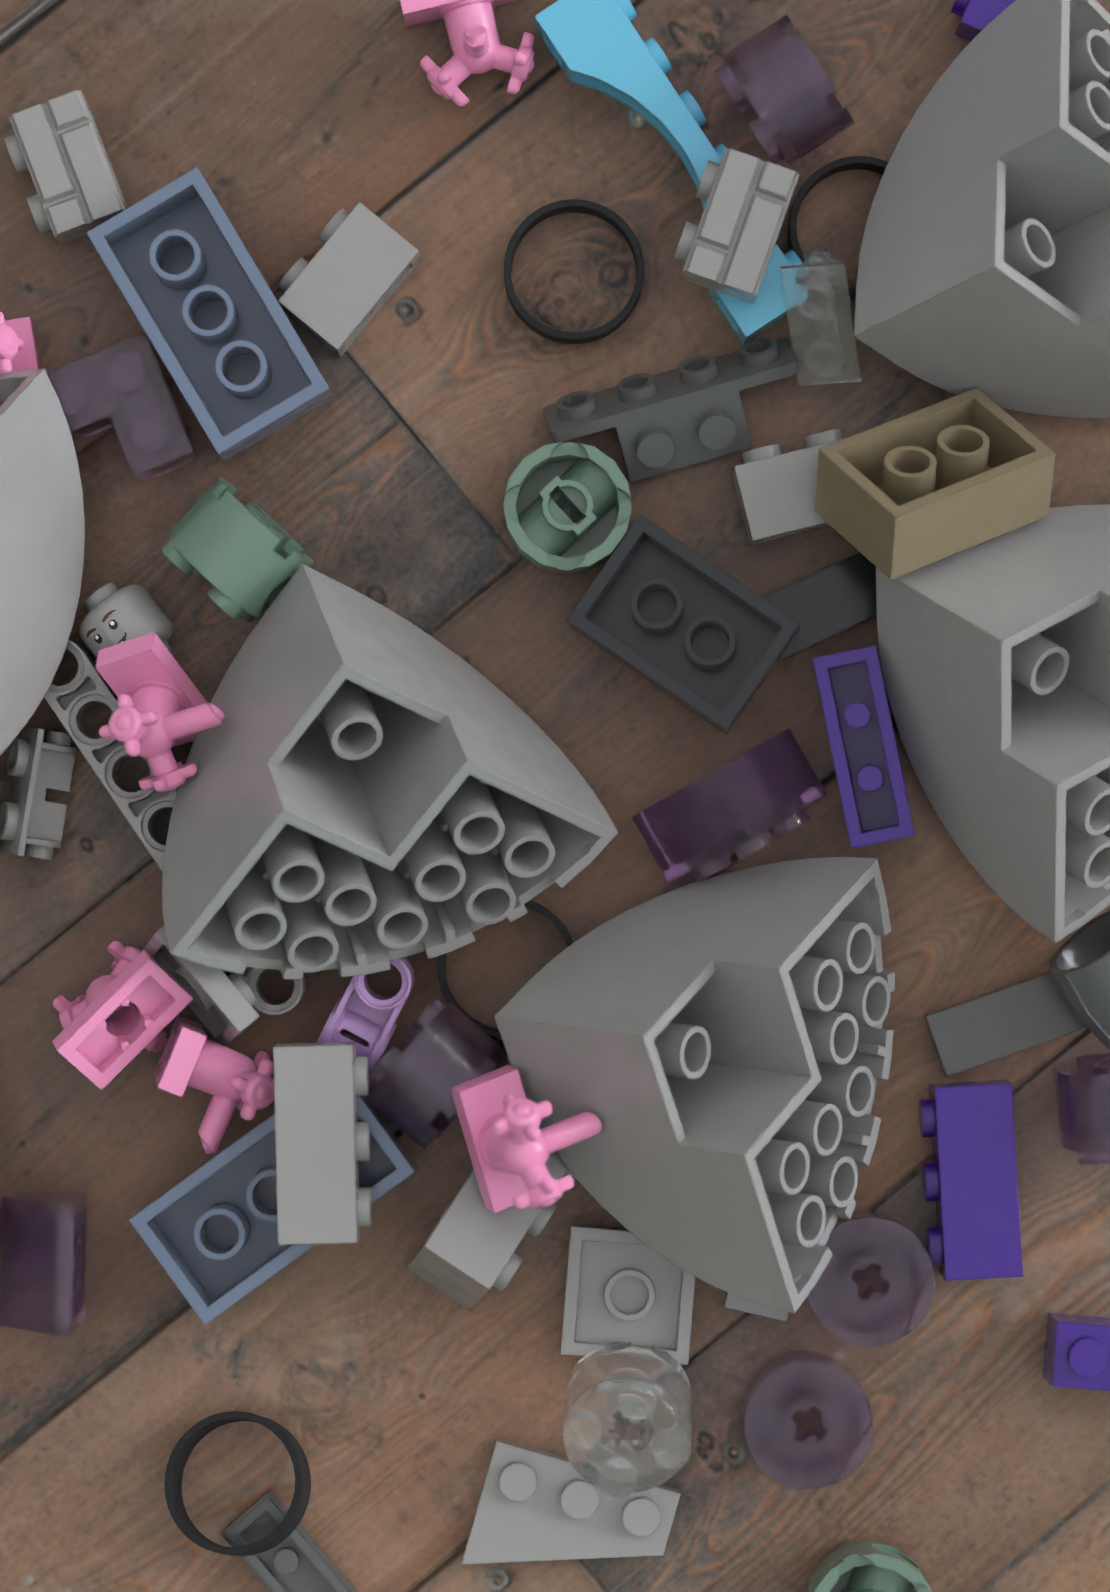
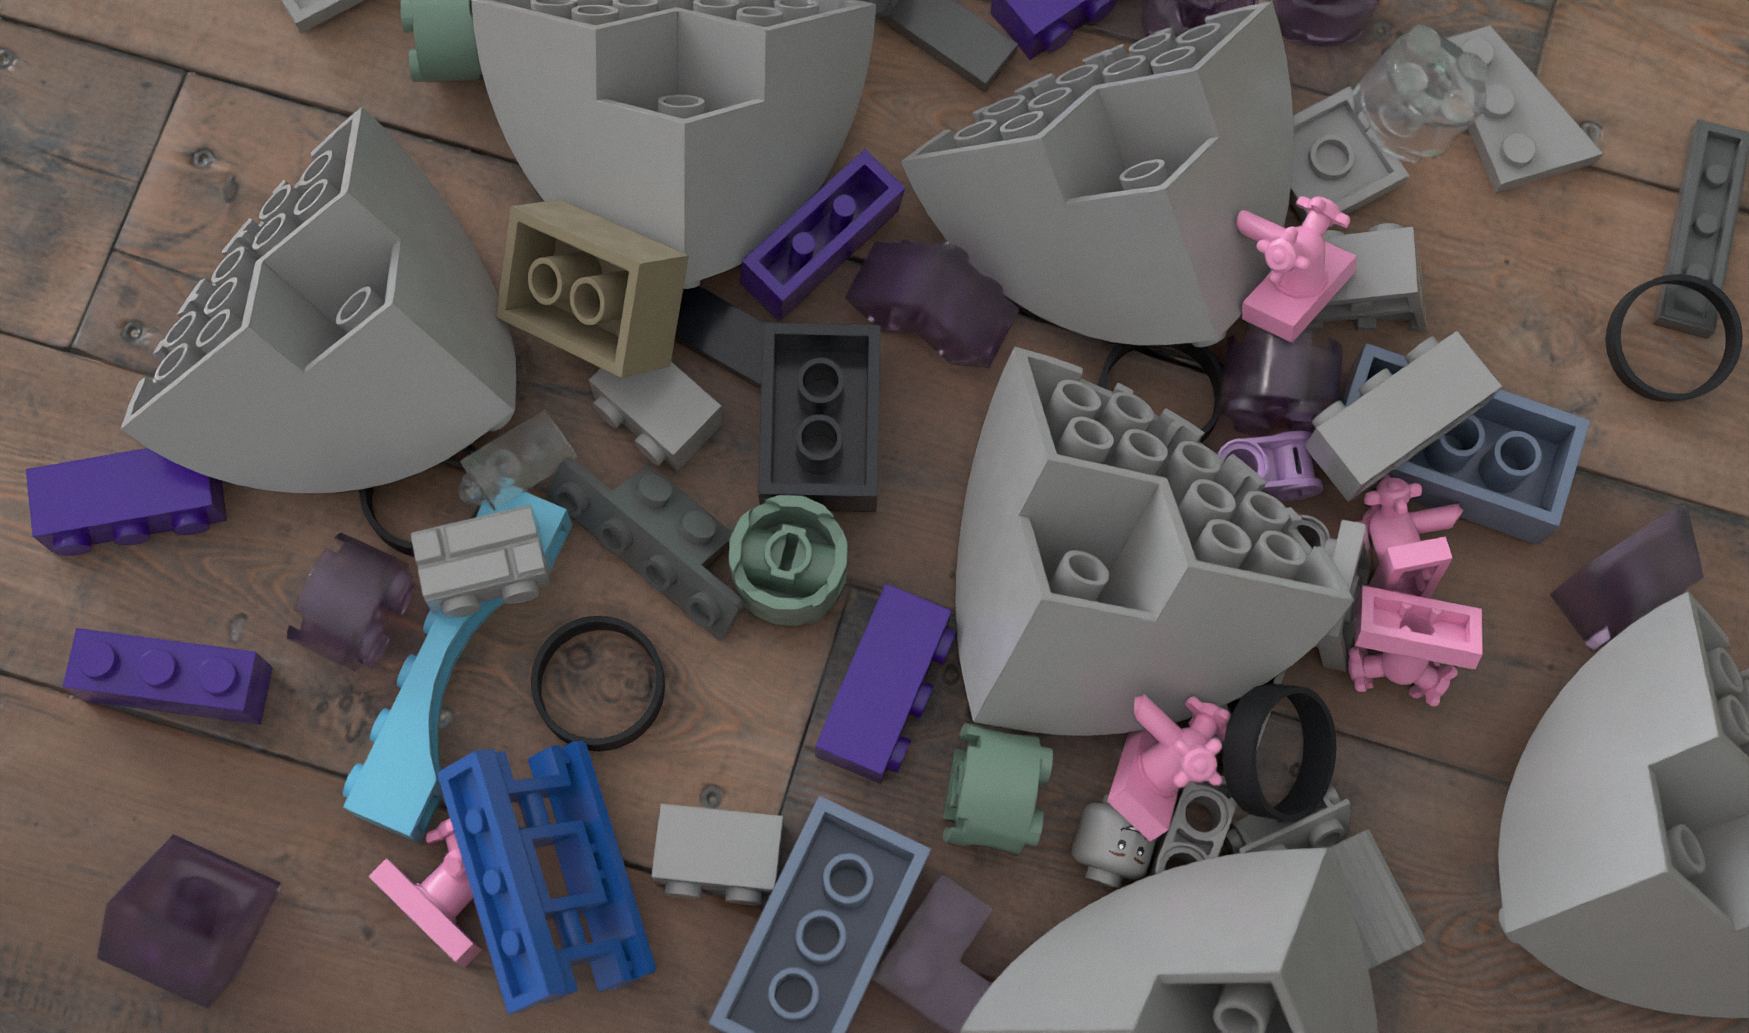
camera: 130 degrees left, 15 degrees down
none -> blue fence [437,741,656,1015]
none -> dark purple brick [815,583,957,784]
none -> black tyre [1223,683,1337,821]

